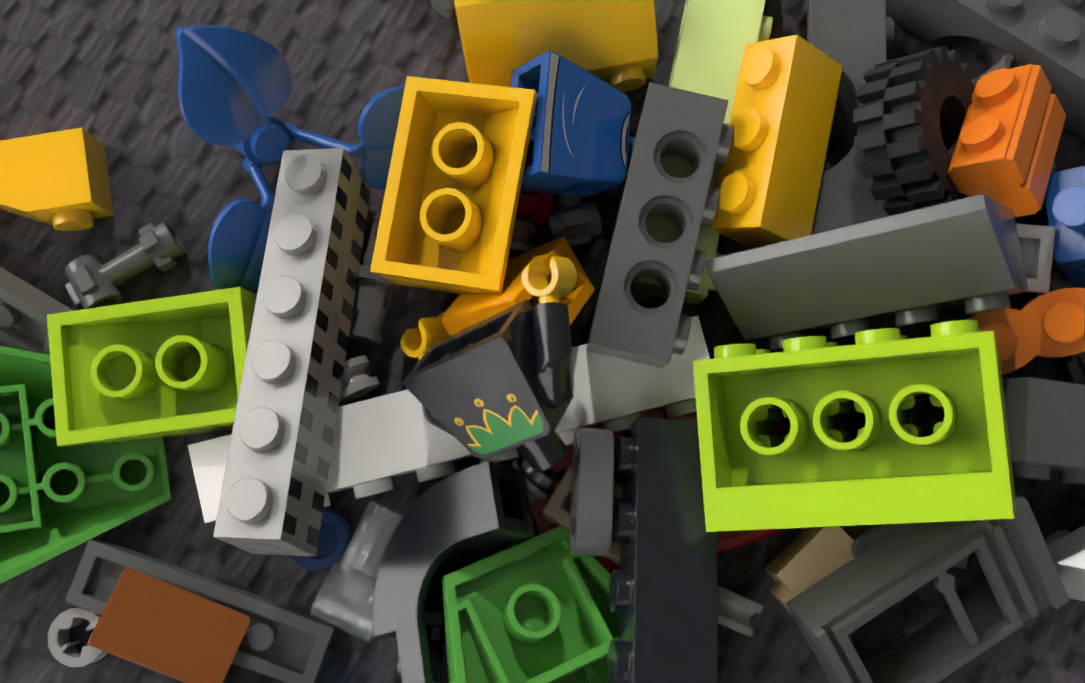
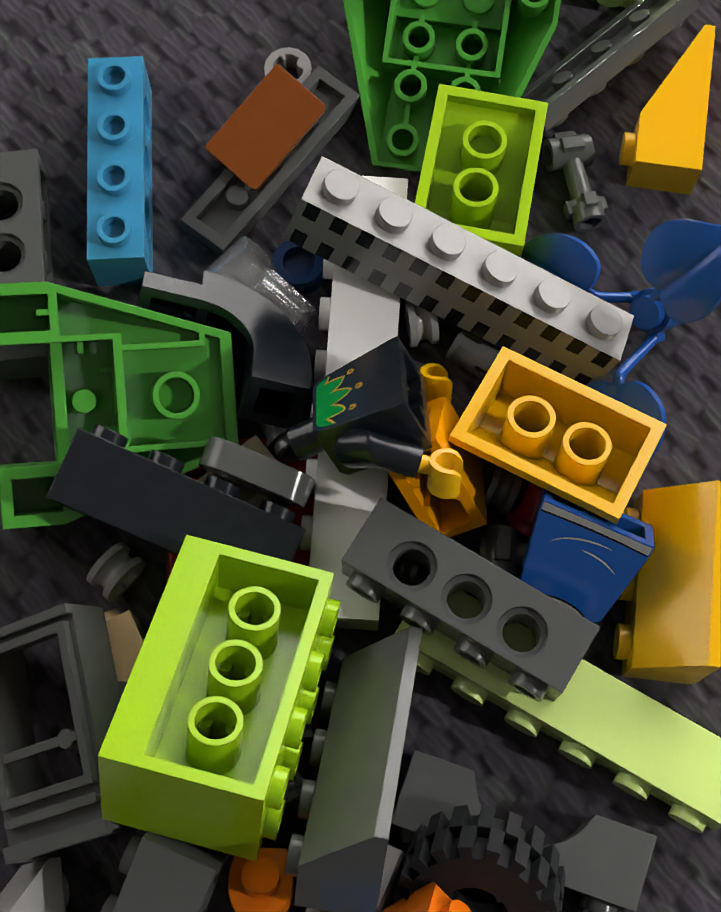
camera: 110 degrees right, 10 degrees down
yellow brick [709,35,843,249] -> none

